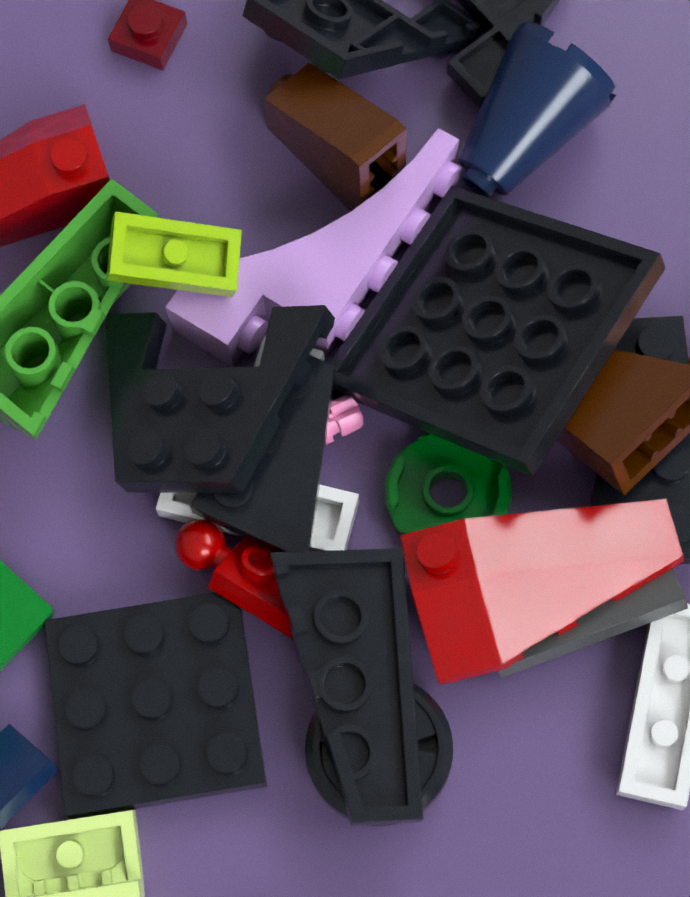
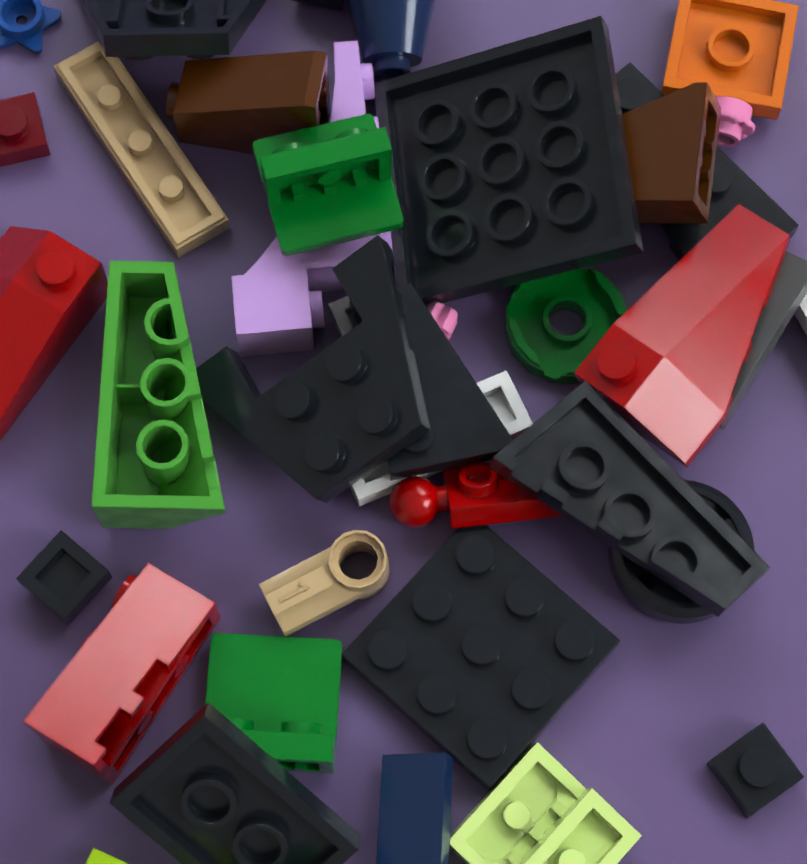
camera: 45 degrees left, 0 degrees up
lime plate [106,211,242,297] -> none
none -> tan tile [54,41,230,258]
none -> green bracket [253,114,403,256]
none -> tan piece [259,530,390,637]

